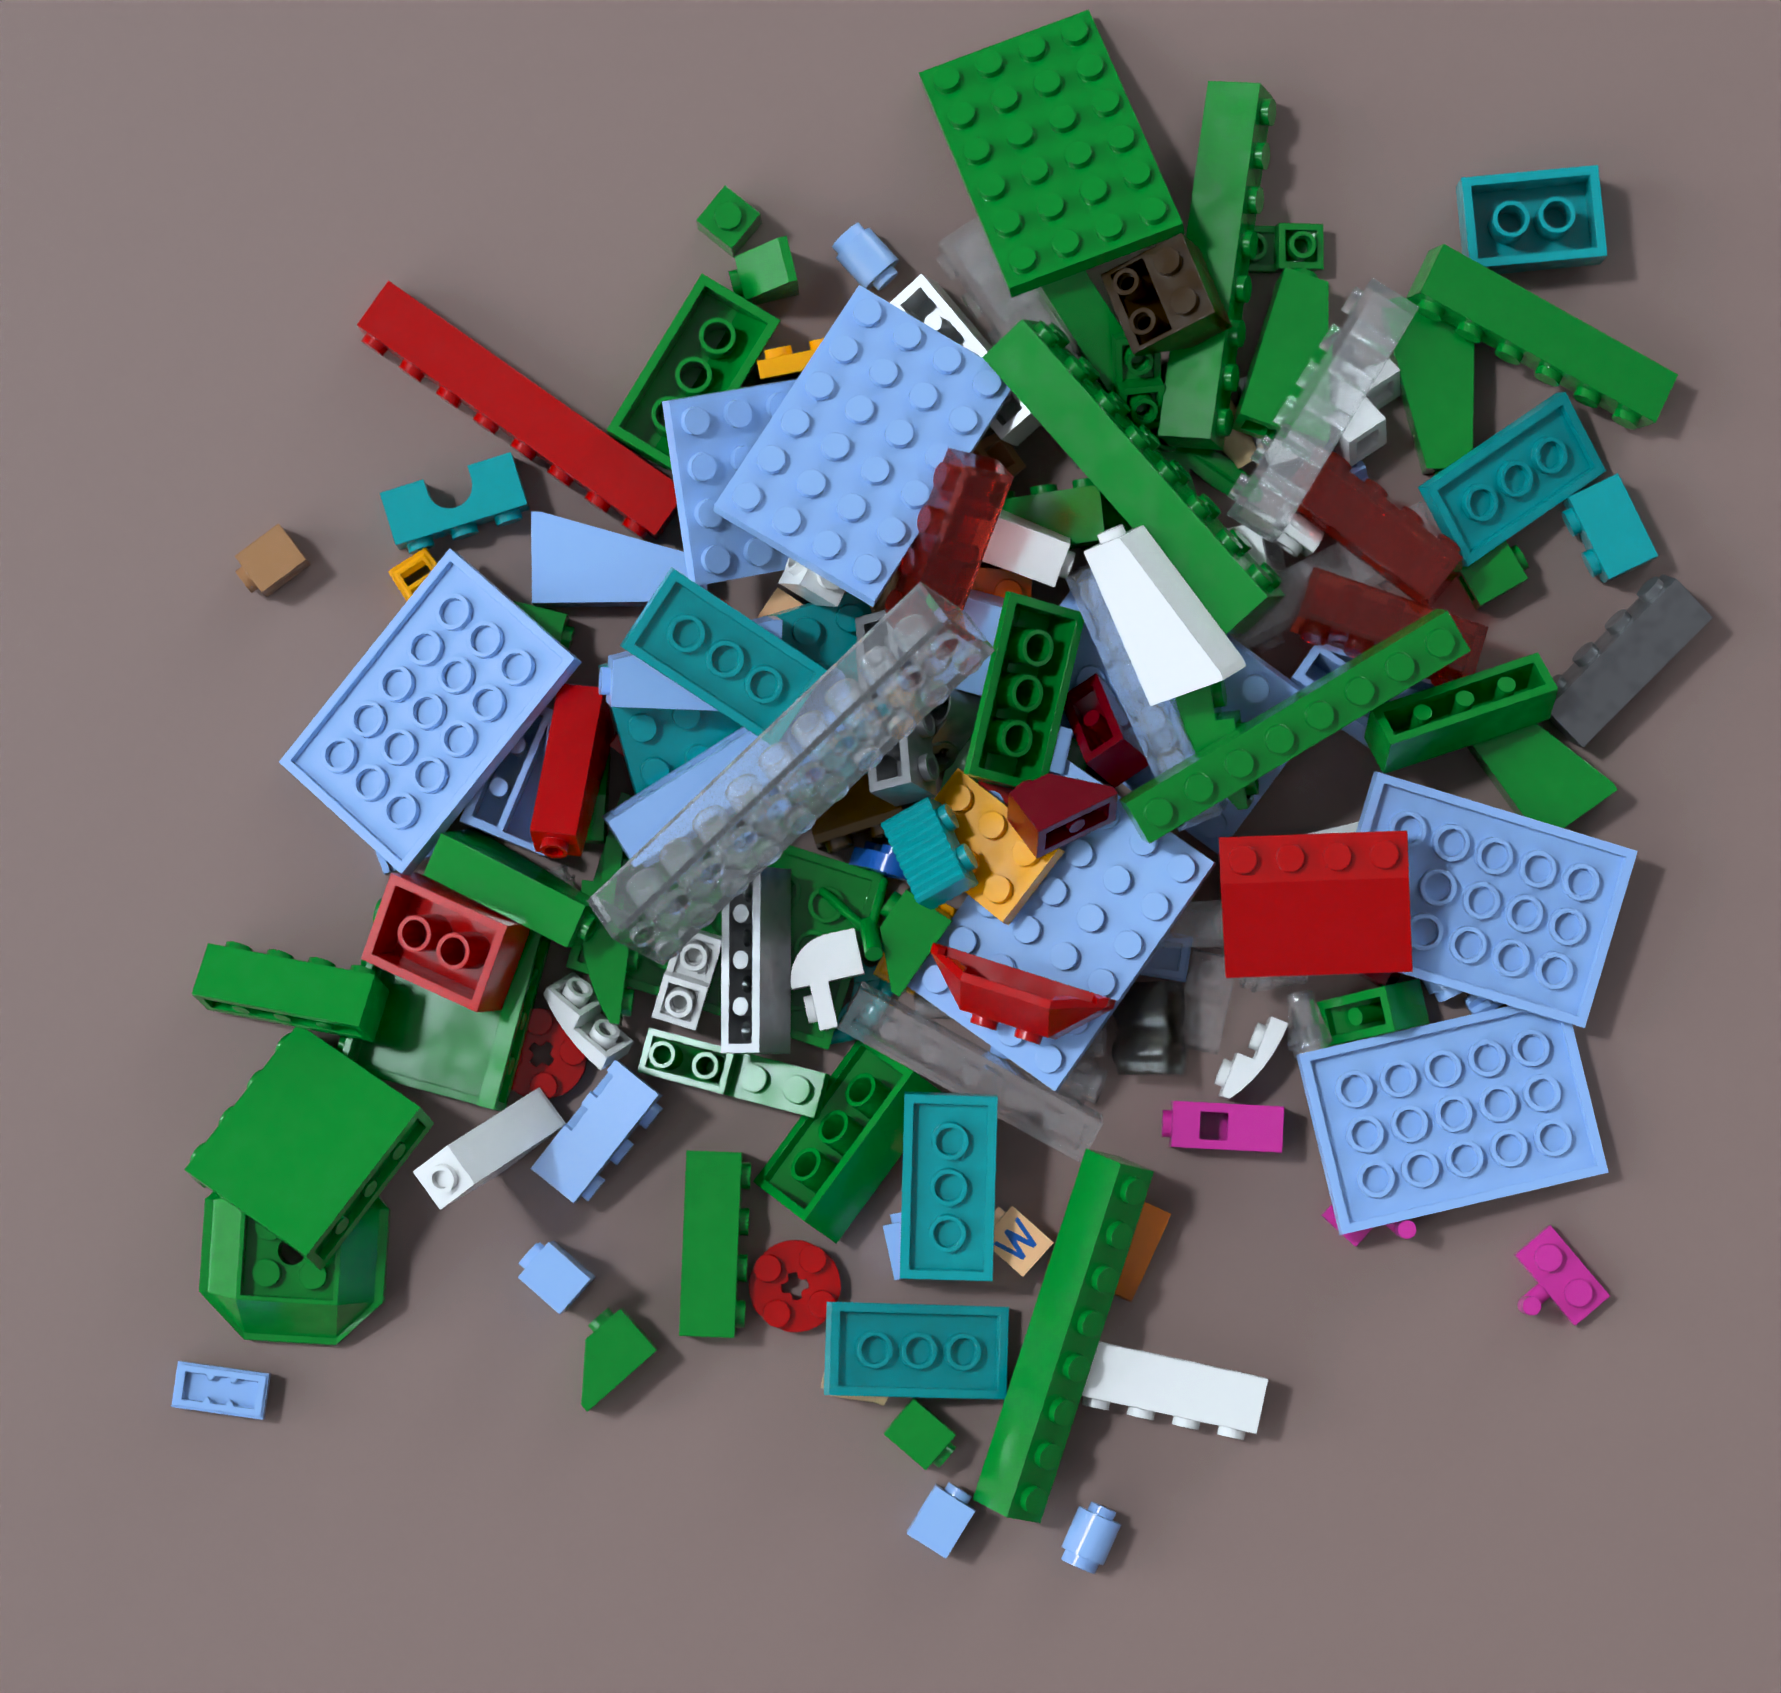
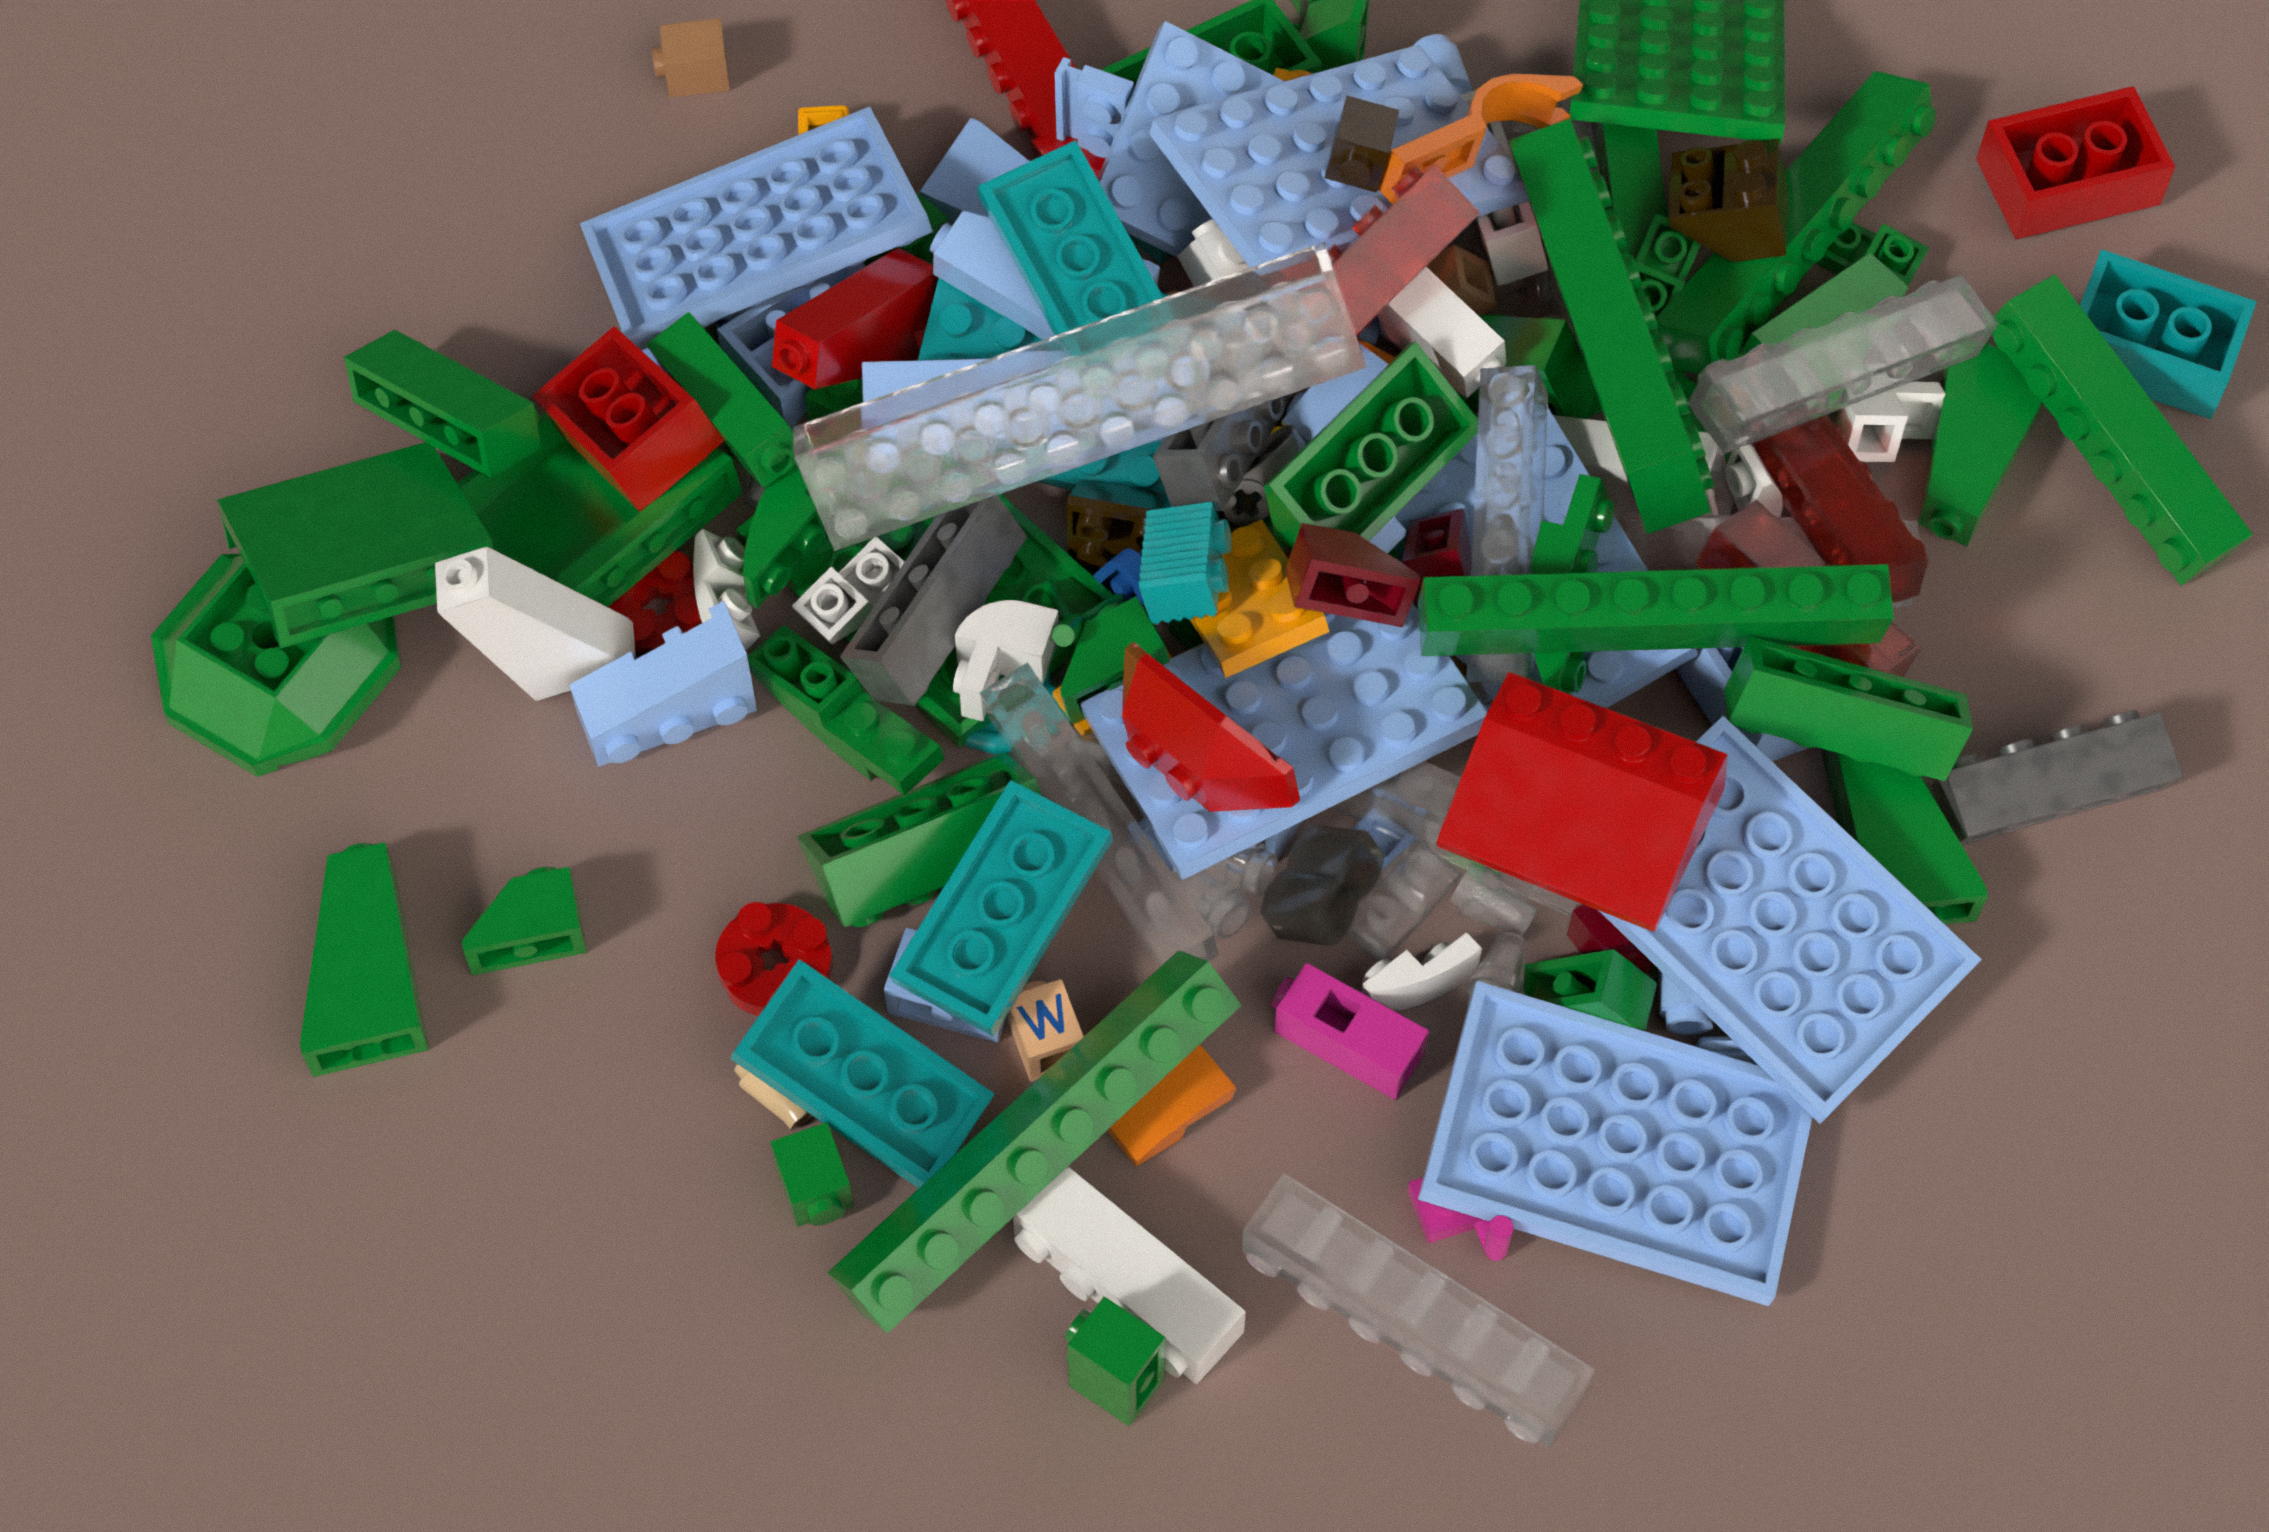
camera: 25 degrees right, 25 degrees down
light blue plate [171,1361,271,1420] -> none
teal arch [380,452,530,554] -> none
light blue brick [518,1241,595,1314] -> none
green brick [679,1150,751,1338] -> none
light blue brick [907,1482,975,1558] -> none
light blue brick [1061,1501,1121,1574] -> none
white slope [1084,524,1246,706] -> none
teal plate [1418,392,1606,566] -> none
green brick [1453,541,1529,610] -> none
dark pink plate [1513,1225,1610,1326] -> none
teal brick [1561,473,1658,584] -> none
none -> green slope [300,842,429,1077]
none -> light blue plate [1055,57,1134,158]
none -> green brick [1065,1296,1165,1427]
none -> clear brick [1242,1173,1595,1449]
none -> dark brown brick [1324,95,1399,193]
none -> orange piece [1378,74,1583,203]
none -> red brick [1976,86,2176,240]

